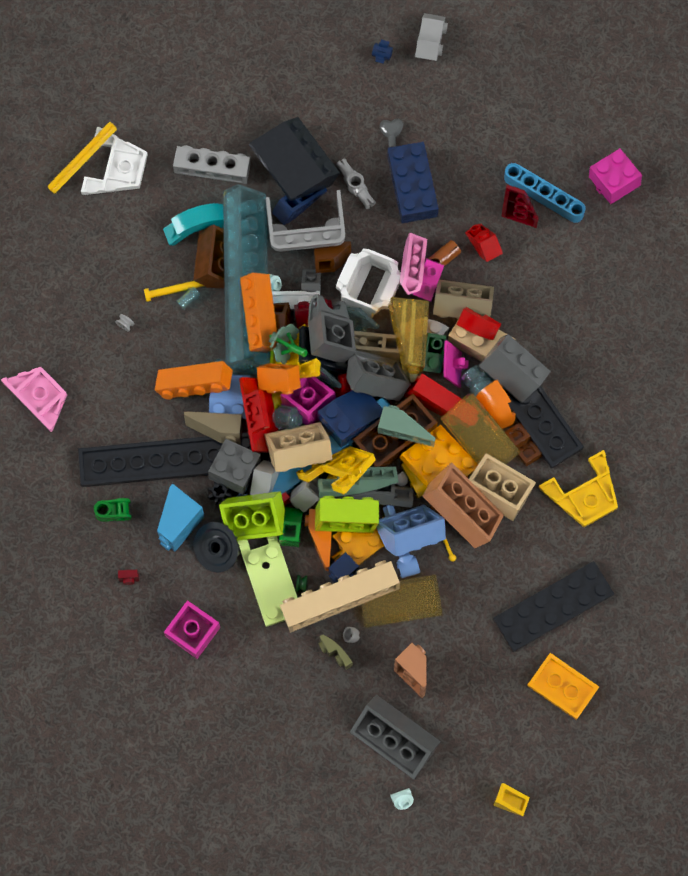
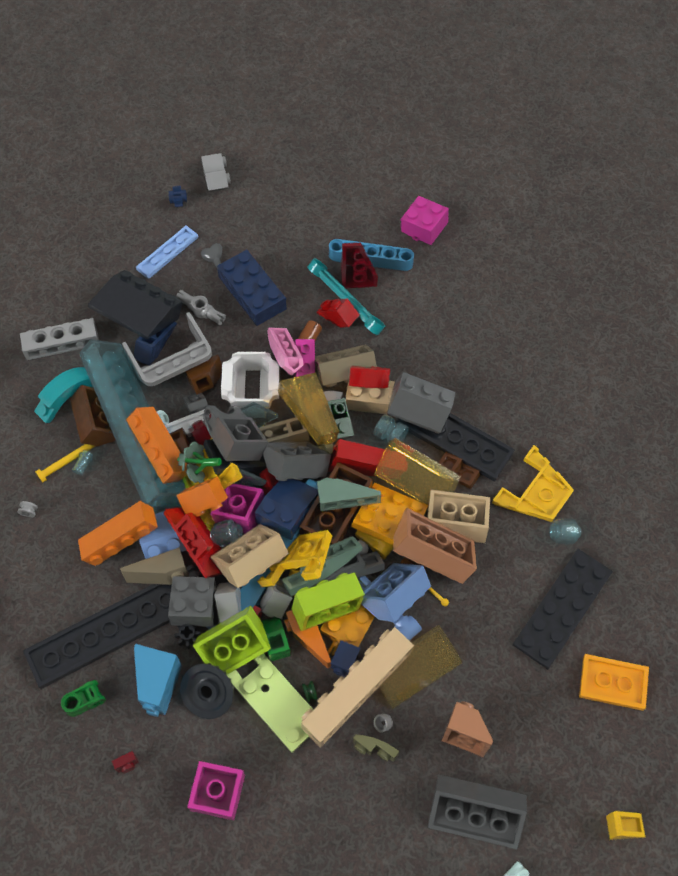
camera: 25 degrees left, 10 degrees down
dark pink piece [444,340,469,388] -> none
orange brick [476,380,516,429] -> none
none -> light blue tile [136,226,198,279]
none -> teal piece [307,258,385,335]
none -> clear light blue head [549,518,581,545]

